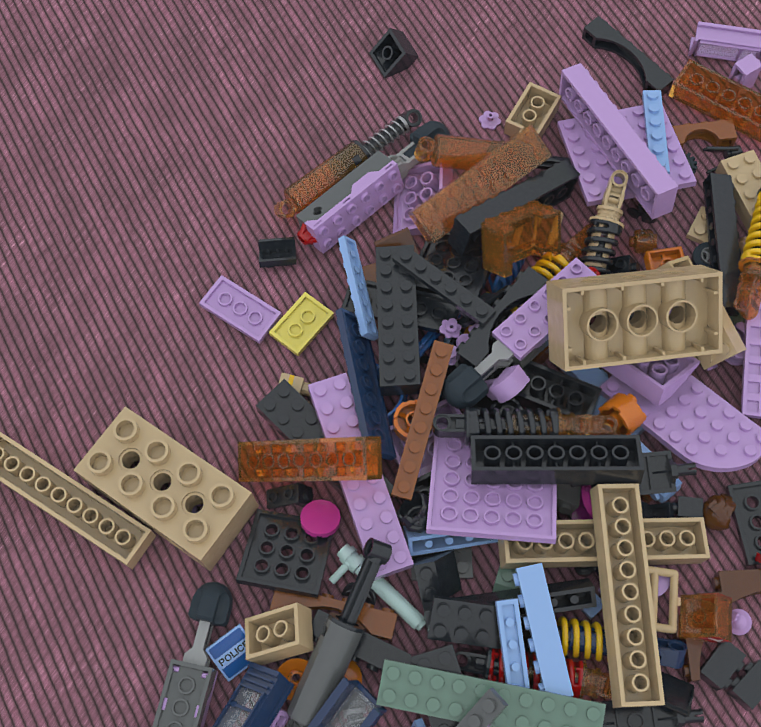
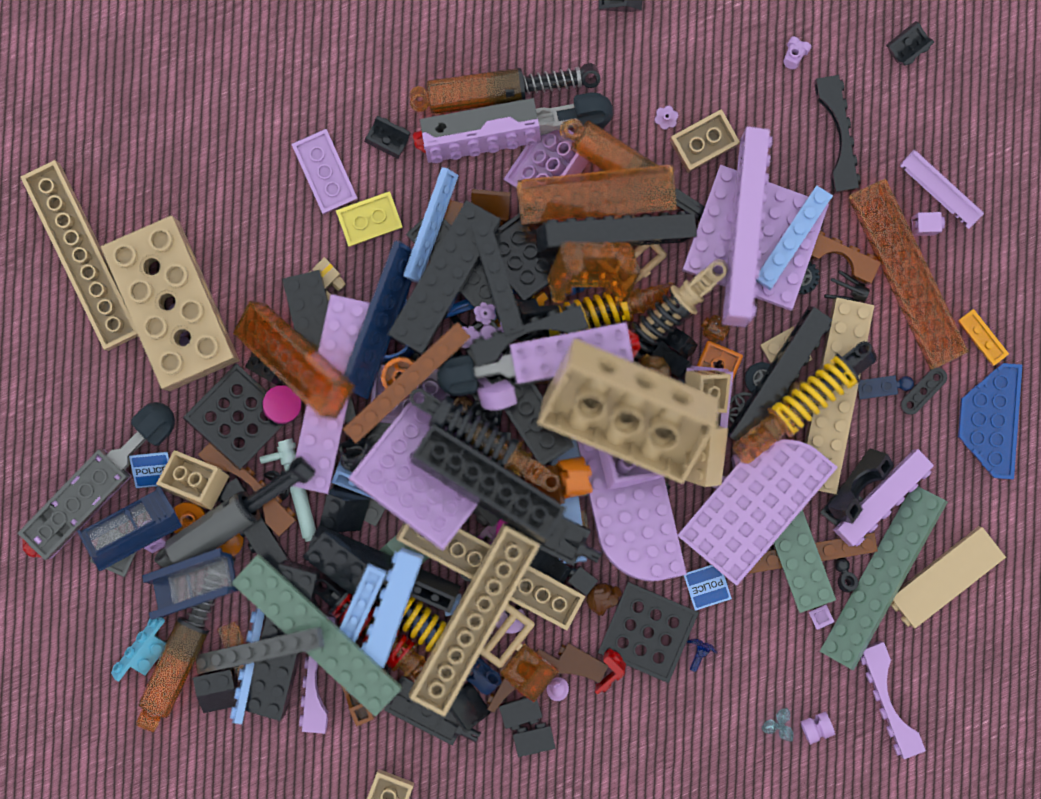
camera: 30 degrees right, 20 degrees up
none -> lavender plate [783,37,811,69]

